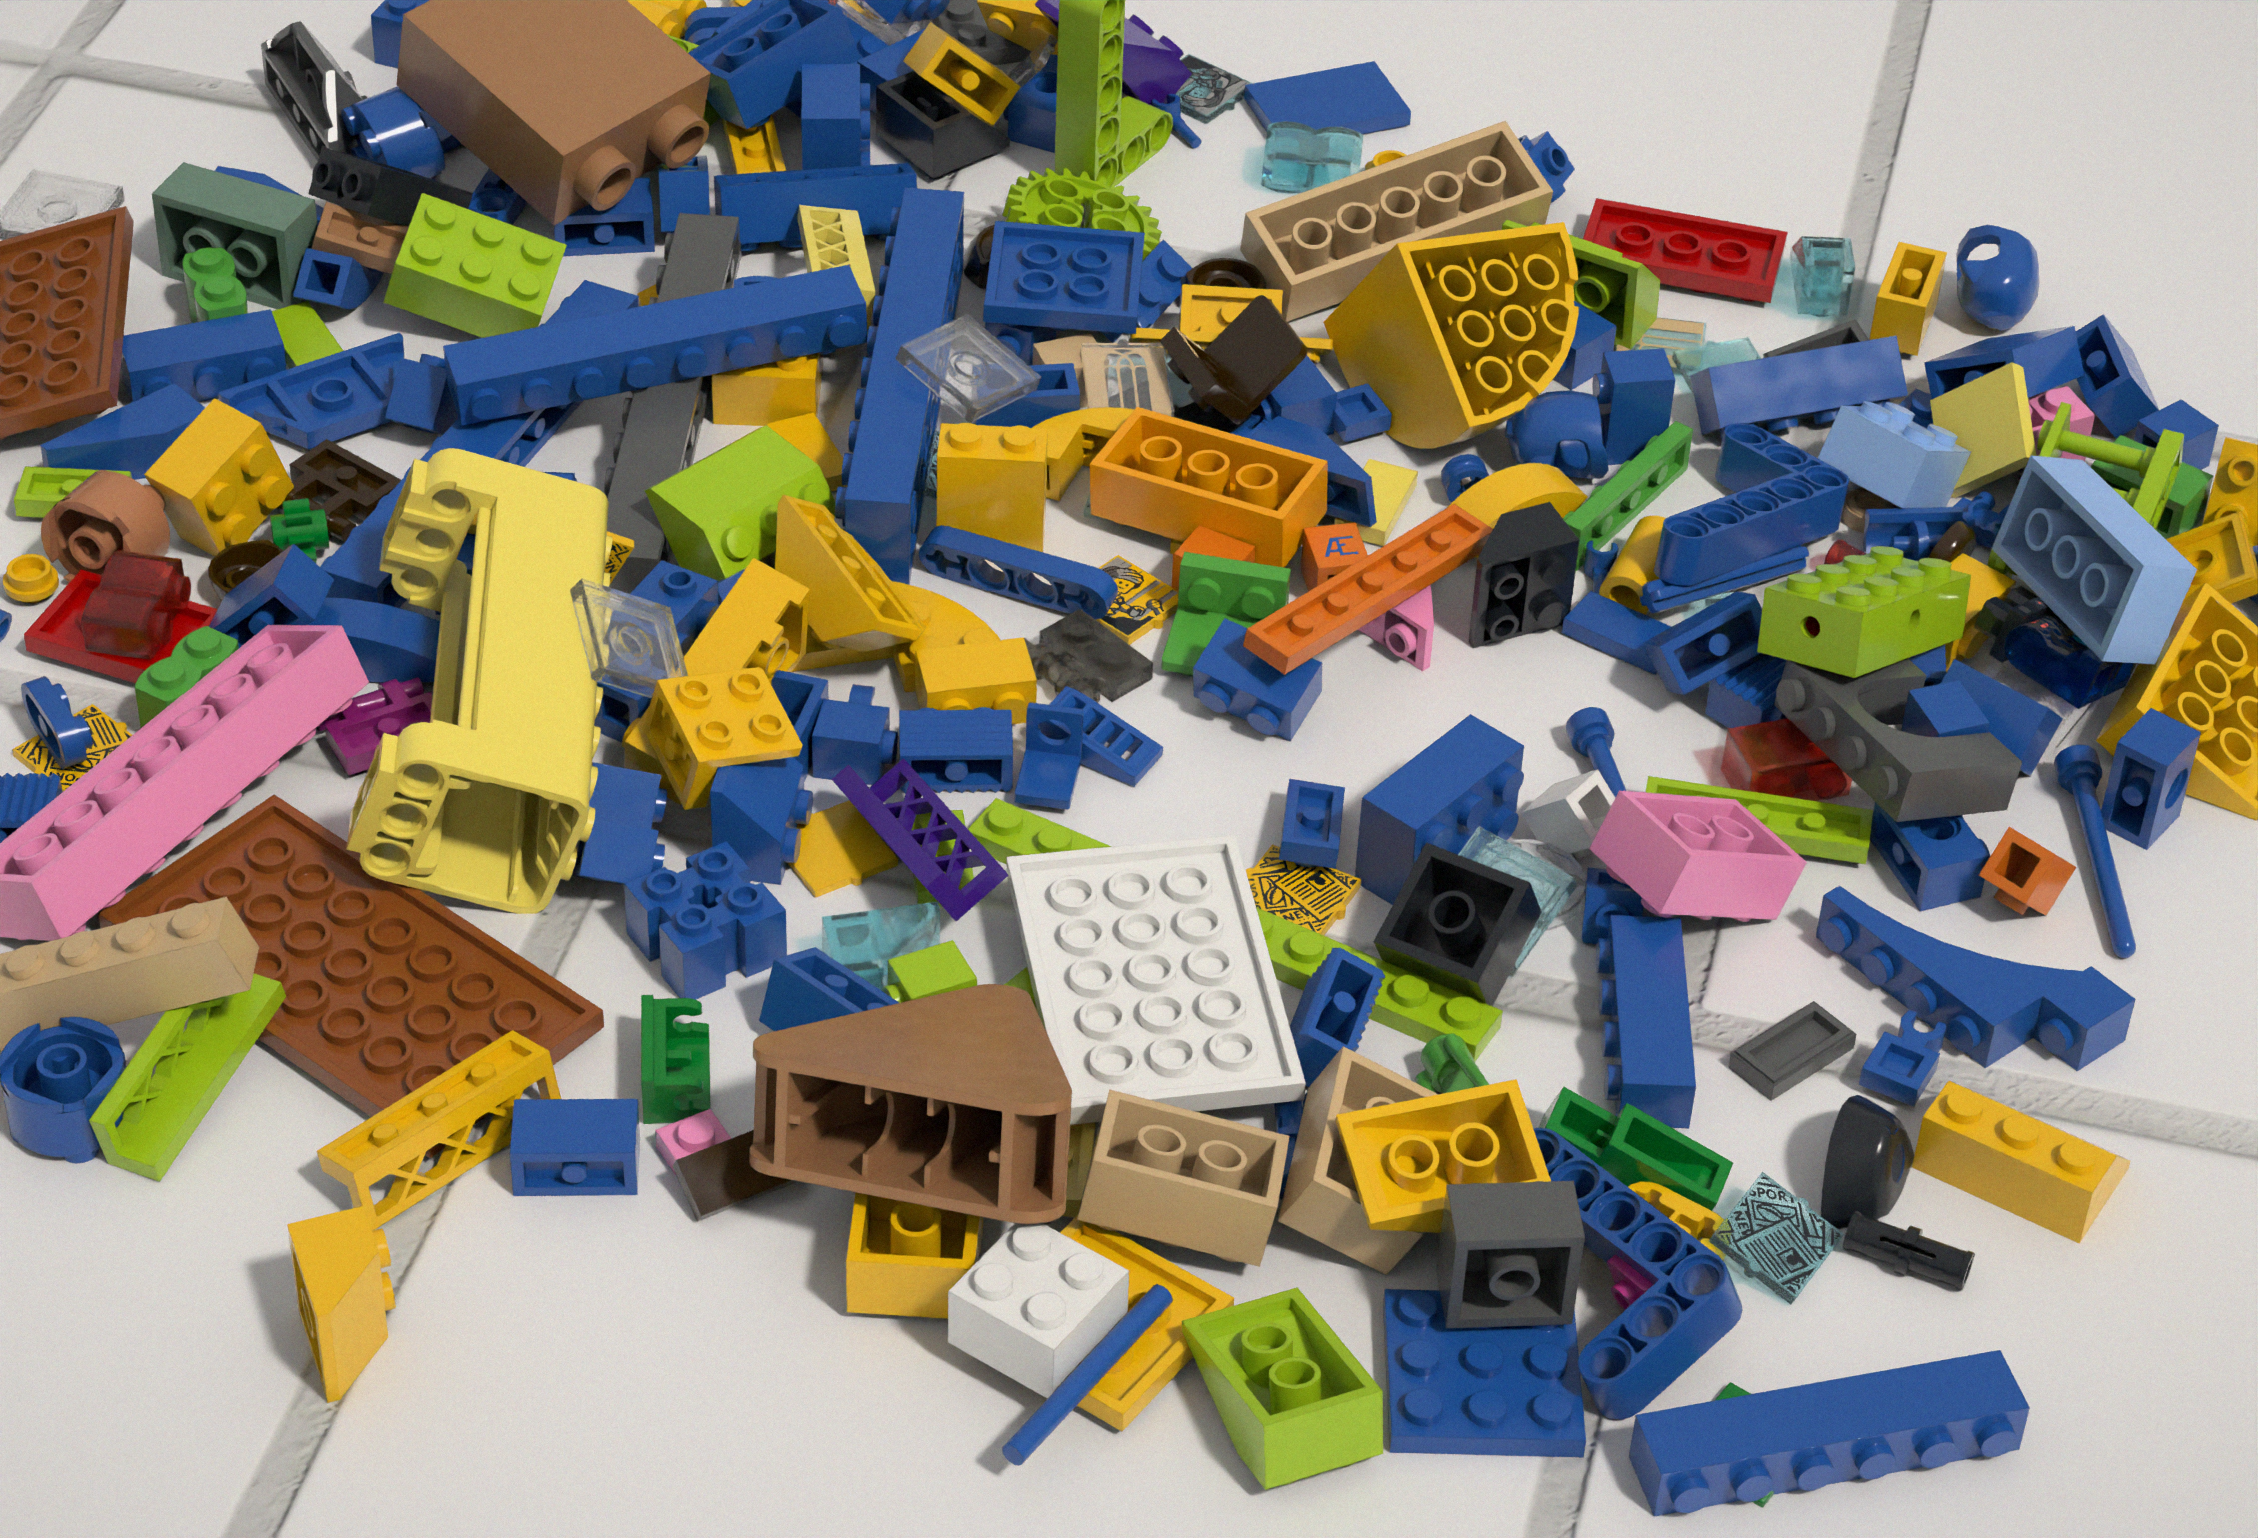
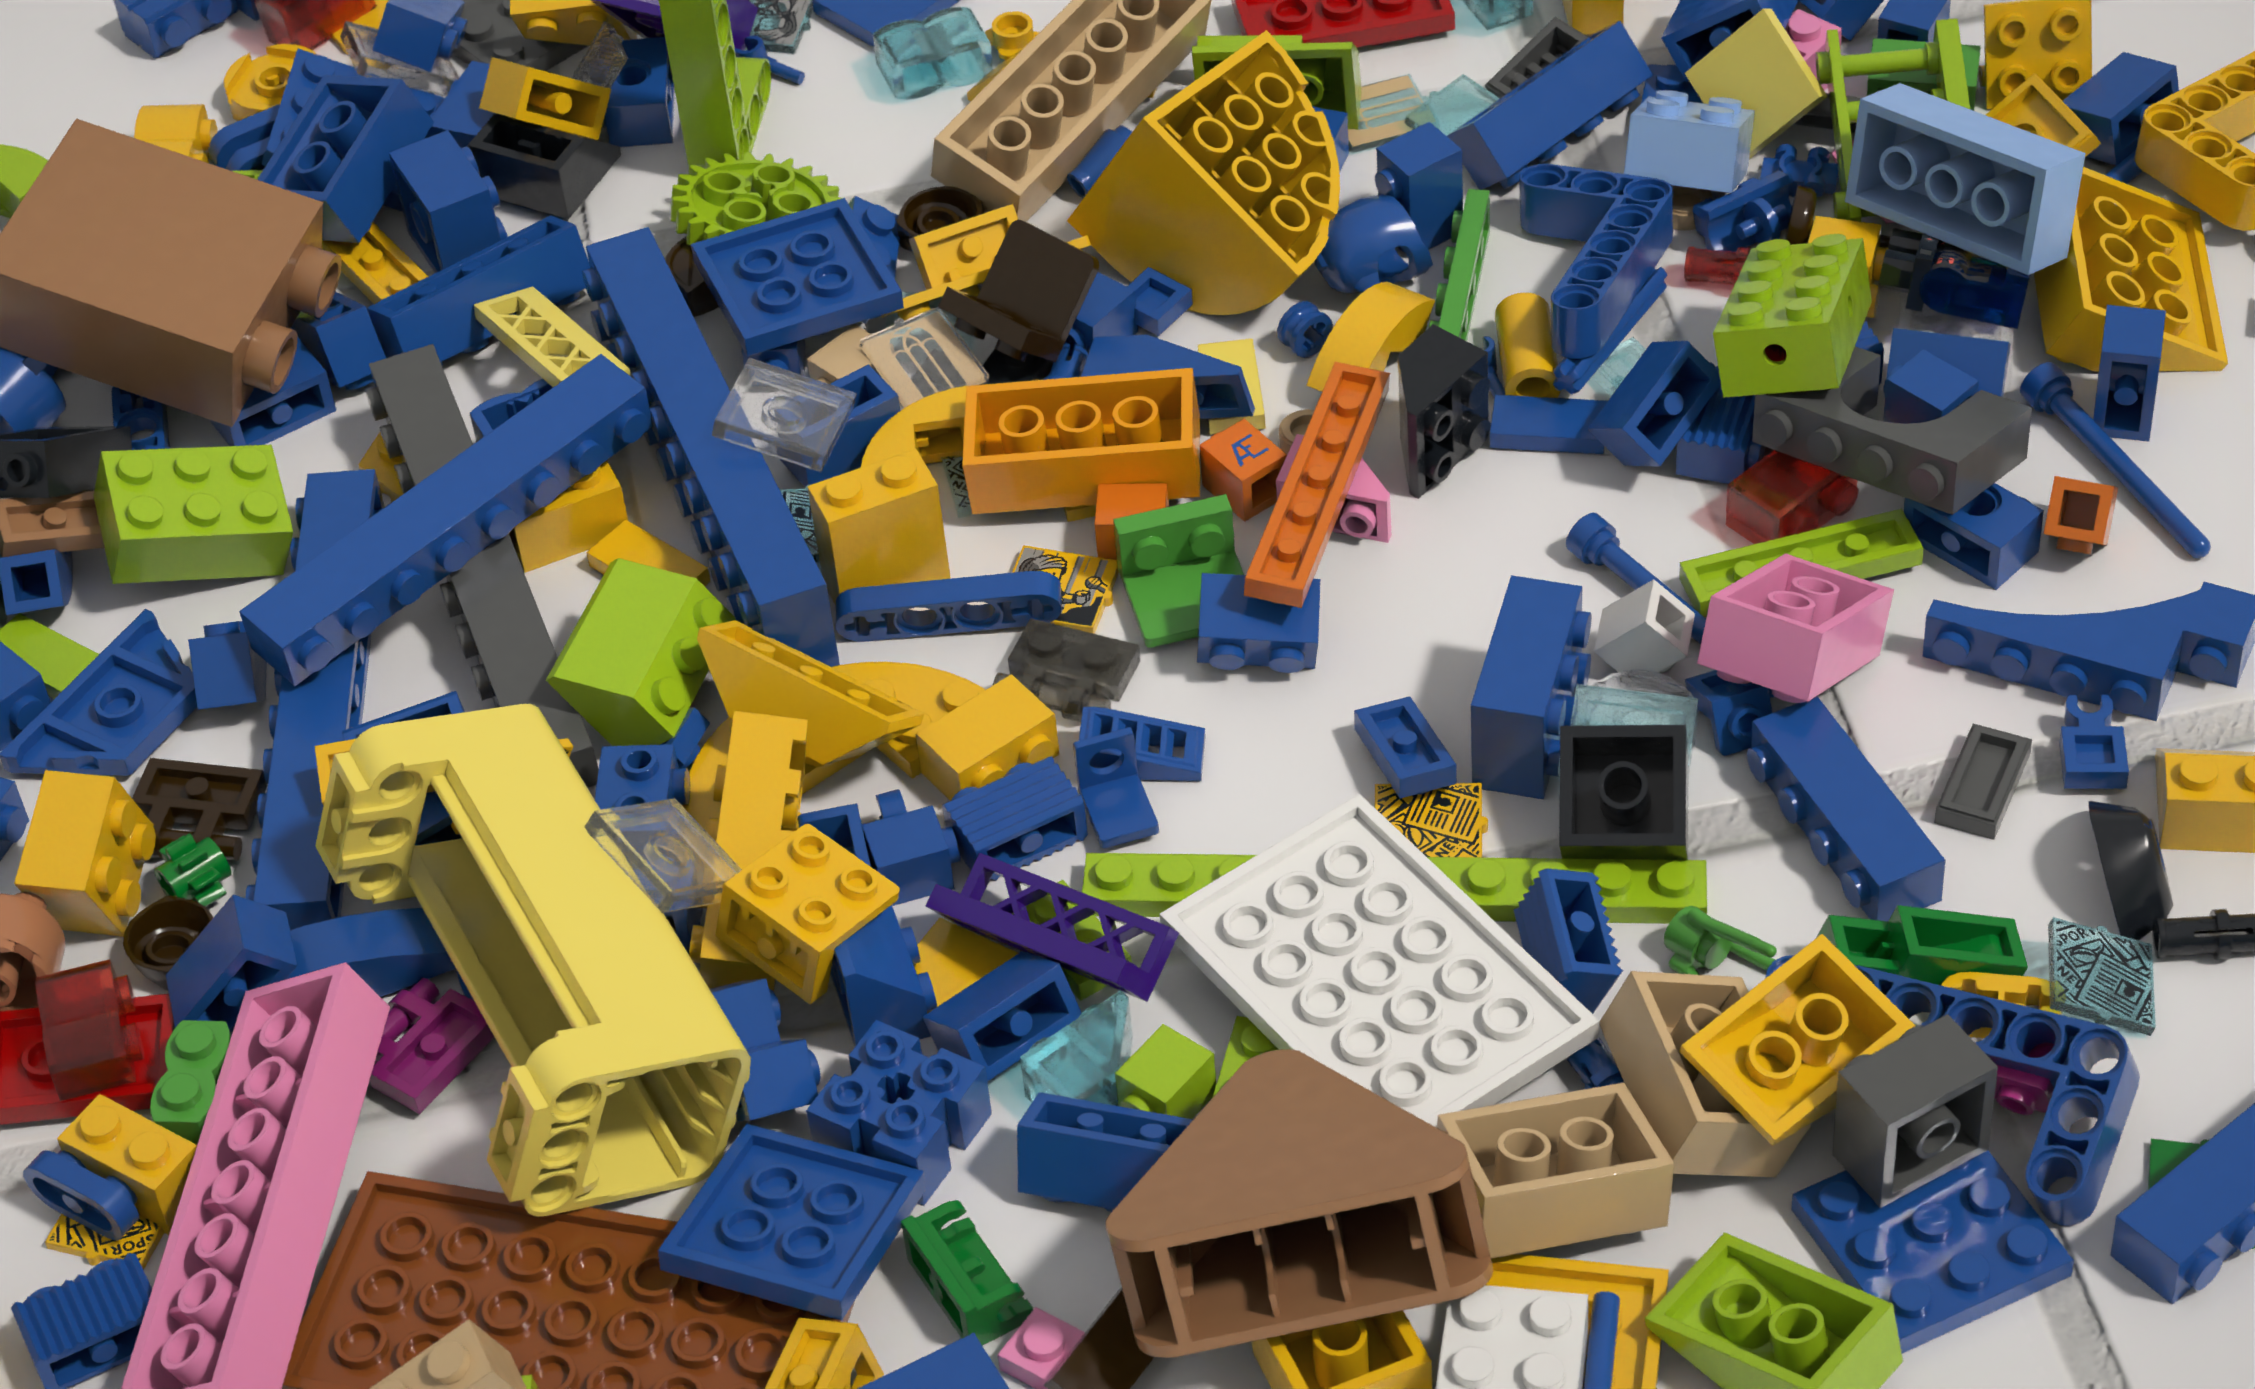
camera: 20 degrees left, 5 degrees up
none -> yellow brick [57,1094,197,1235]
none -> blue plate [658,1124,925,1321]
none -> blue brick [922,951,1084,1082]

